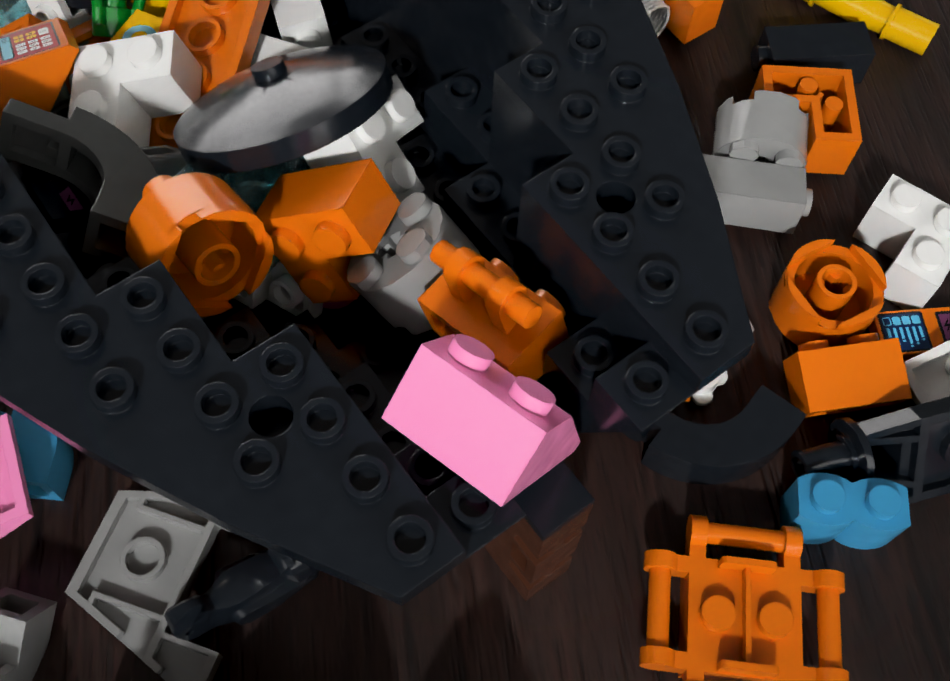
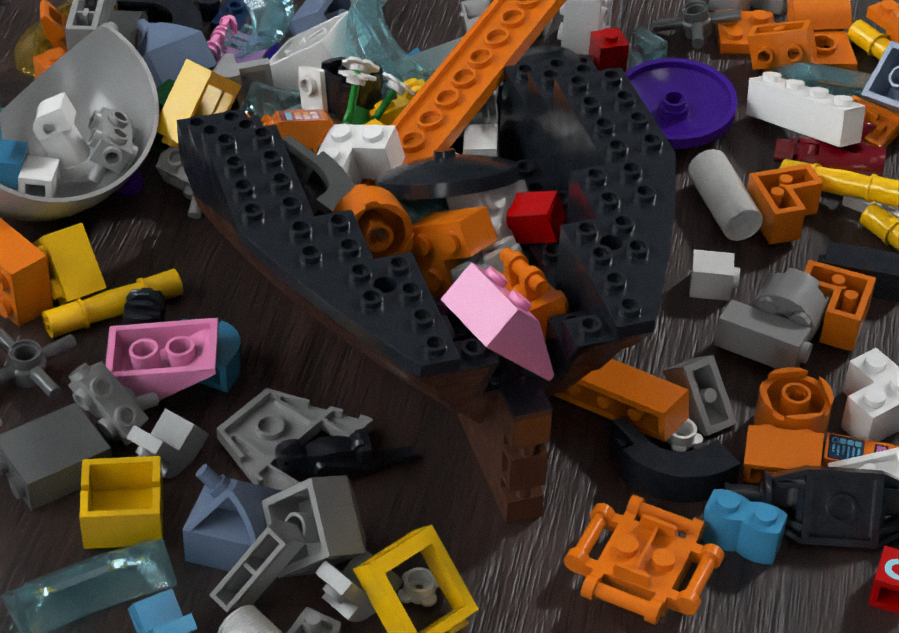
camera: 20 degrees right, 20 degrees down
none -> red brick [506,191,566,244]

